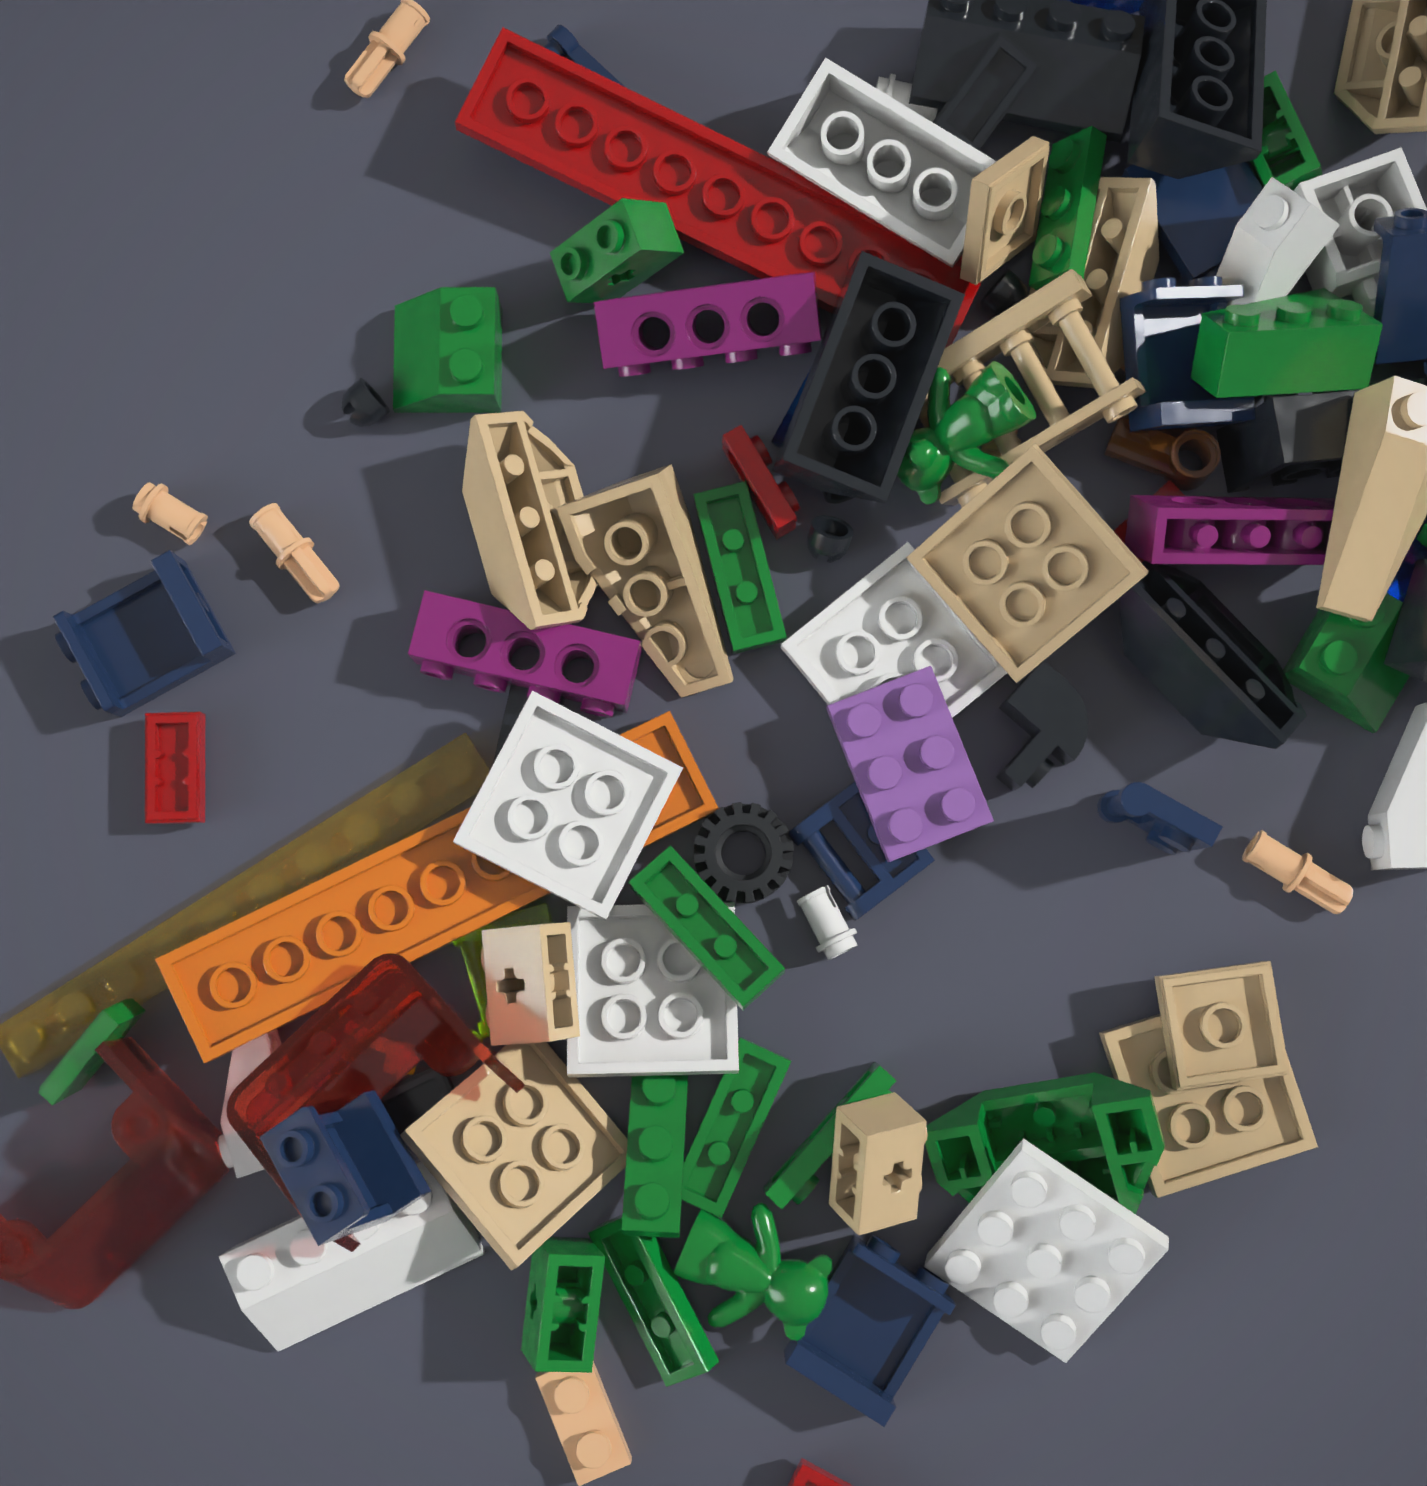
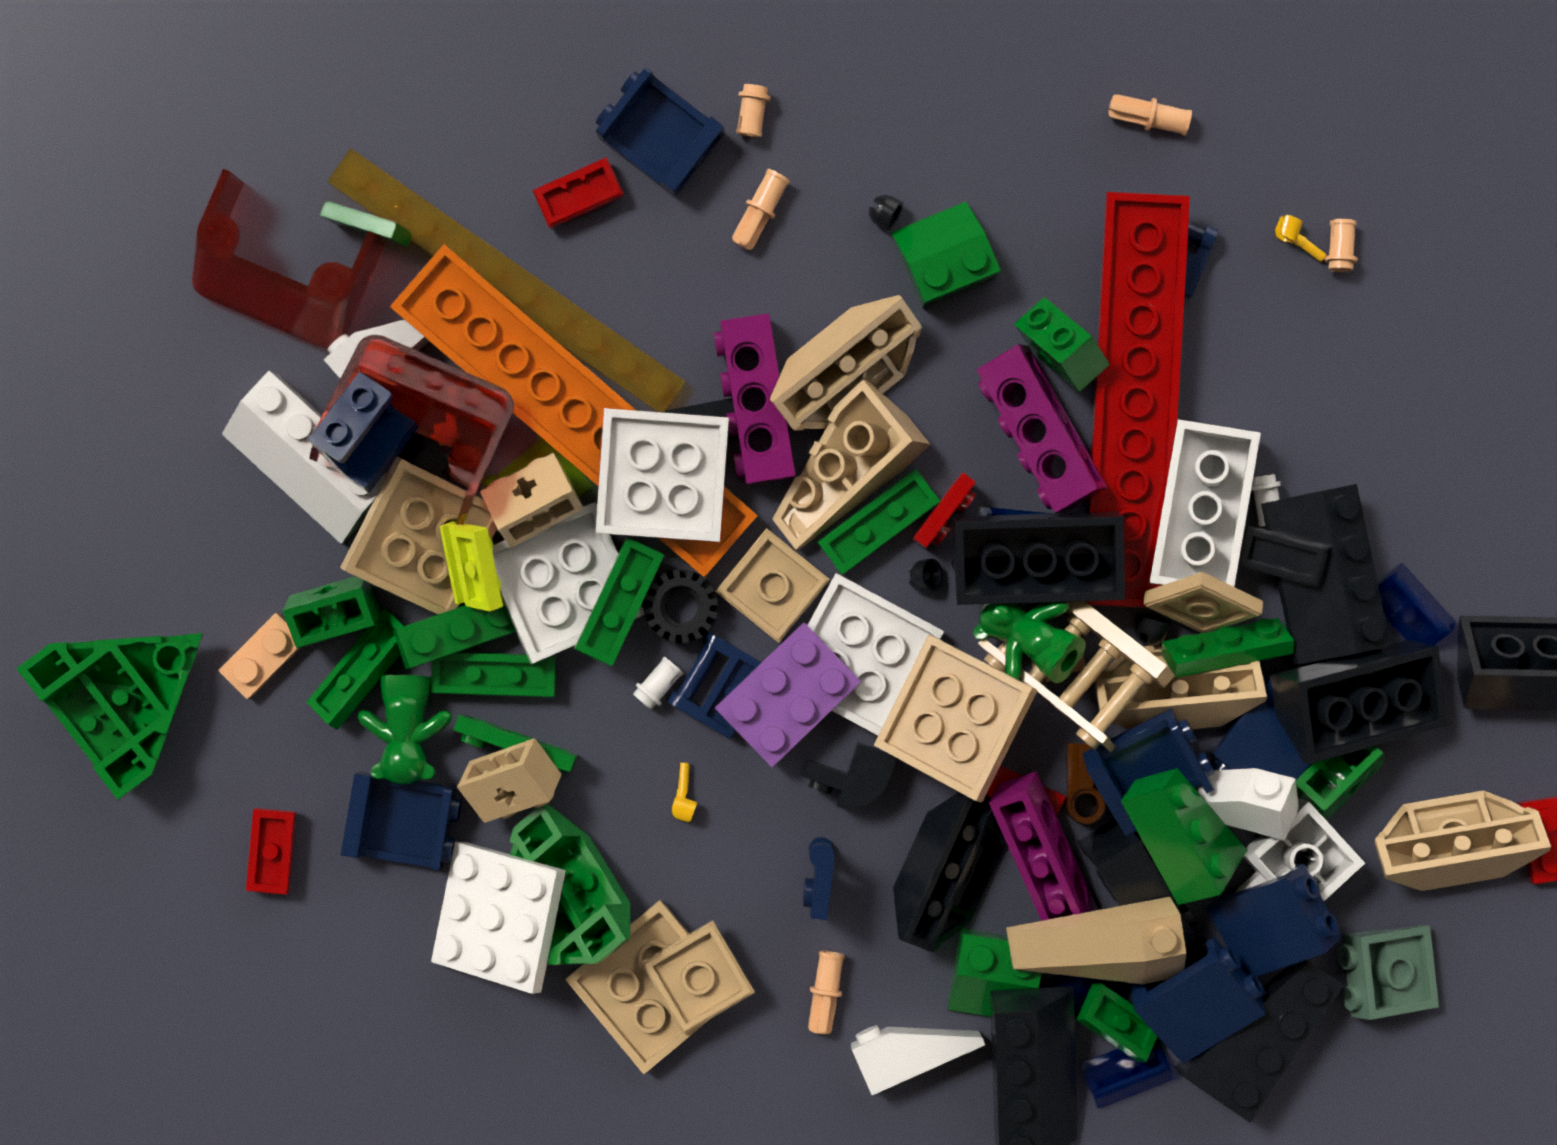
camera: 70 degrees right, 5 degrees up
none -> neon yellow plate [439,521,503,612]
none -> yellow hand [672,763,697,823]
none -> tan tile [715,528,830,643]

